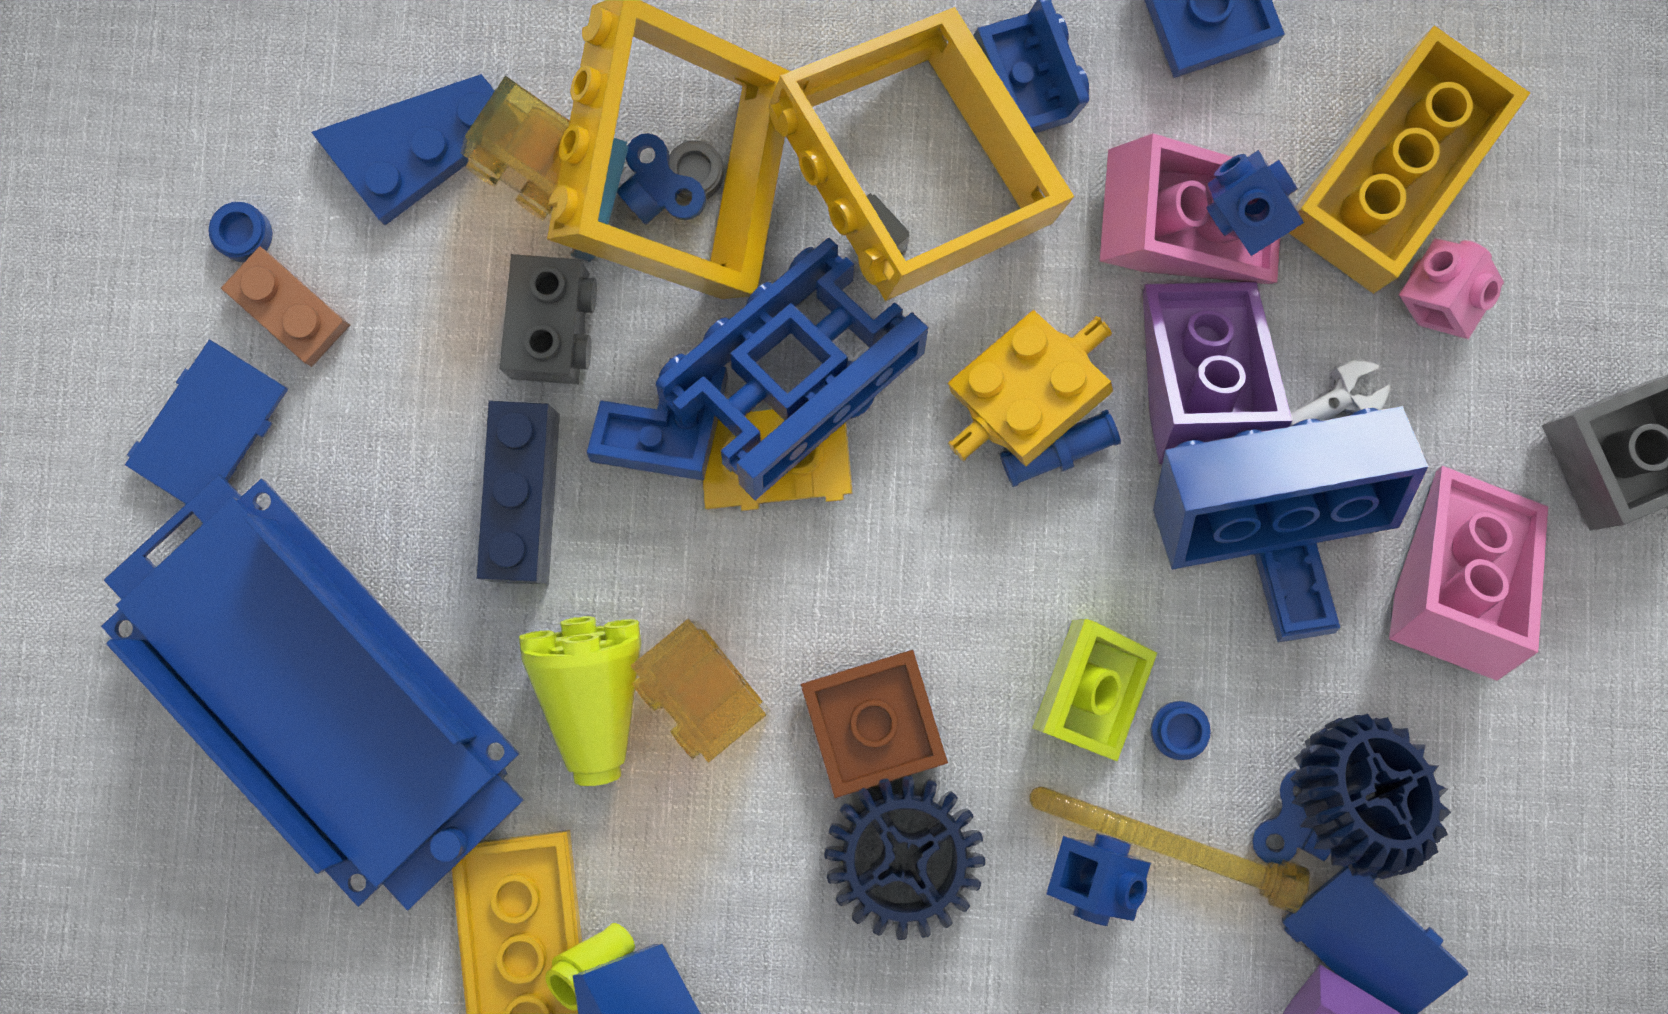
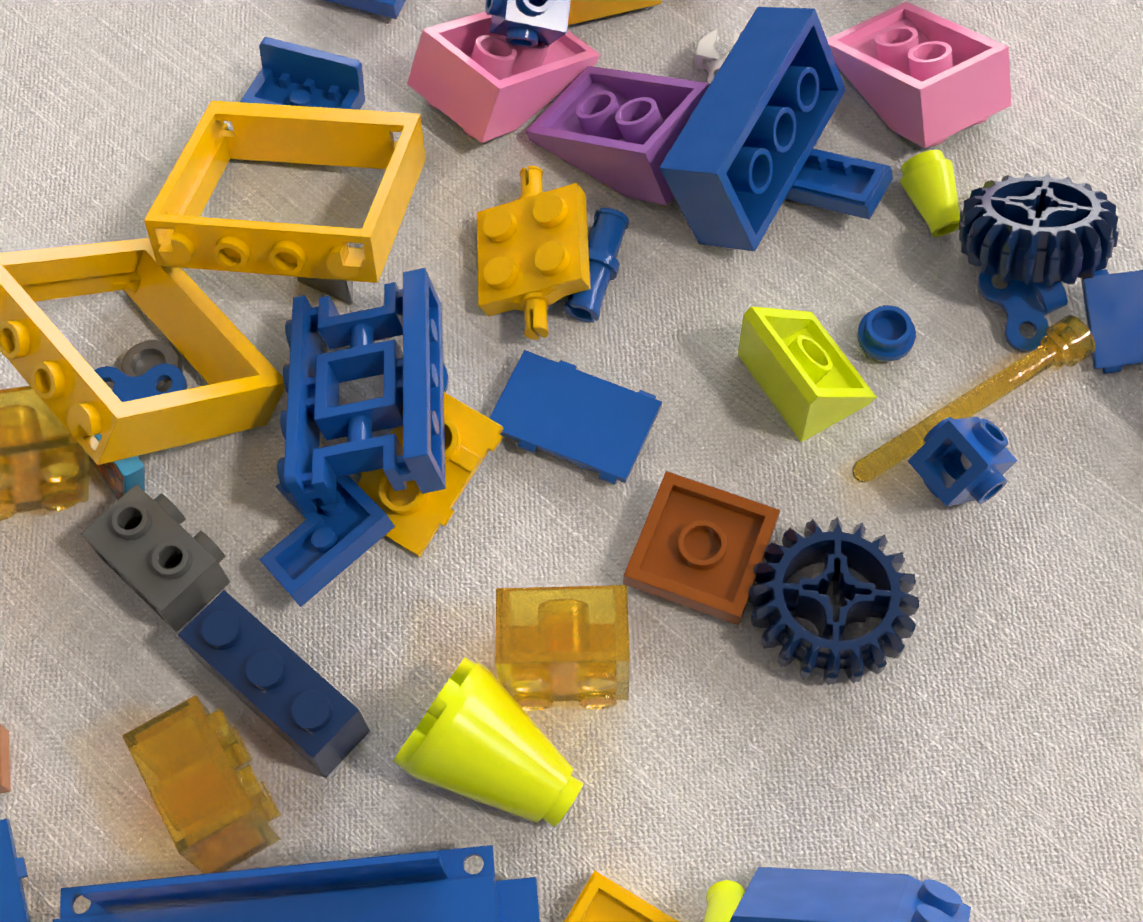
camera: 45 degrees left, 20 degrees down
none -> clear yellow brick [122,695,281,874]
none -> blue piece [489,350,662,485]
none -> neon yellow cone [900,150,960,237]

